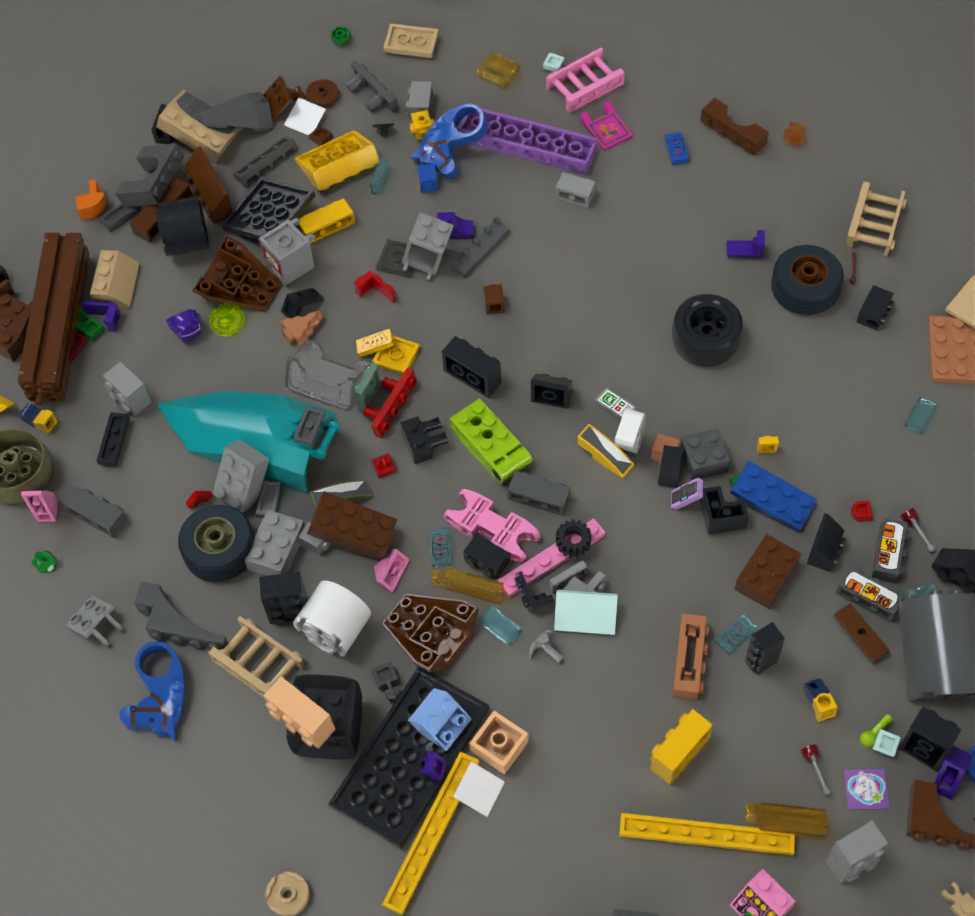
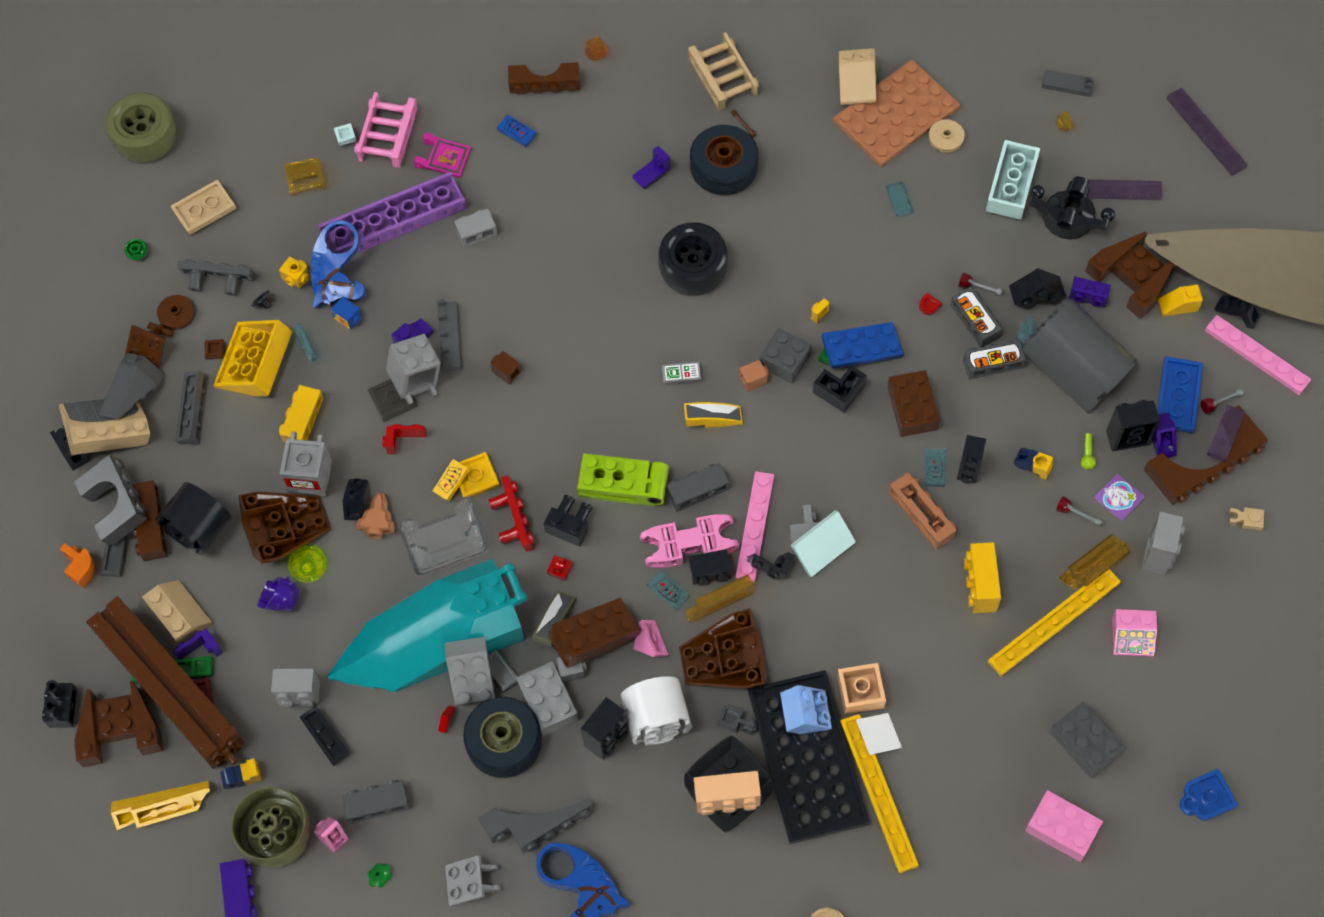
camera: 45 degrees left, 5 degrees up
reddish brown slope [184,146,233,224] -> none
tan fence [208,616,305,697] -> none
black plate [221,177,316,240] -> none
white sticker [284,98,326,135] -> none
dark grey plate [293,406,326,447] -> none
sand green plate [354,363,381,413] -> none
light grey brick [406,81,433,118] -> none
dark purple tile [419,752,447,781] -> none
black brick [442,336,502,398] -> none
clear light blue plate [478,605,522,646] -> none
light grey plant [529,630,563,663] -> none
black slope [531,374,573,409] -> none
light grey tile [549,560,587,594] -> none
black tyre [556,519,591,558] -> none
white beam [615,408,646,454] -> none
black slope [658,445,683,487] -> none
tile [671,478,703,510] -> none
black slope [807,513,846,572] -> none
reddish brown tile [833,603,890,664] -> none
black brick [856,285,895,331] -> none
light aqua plate [872,729,901,758] -> none

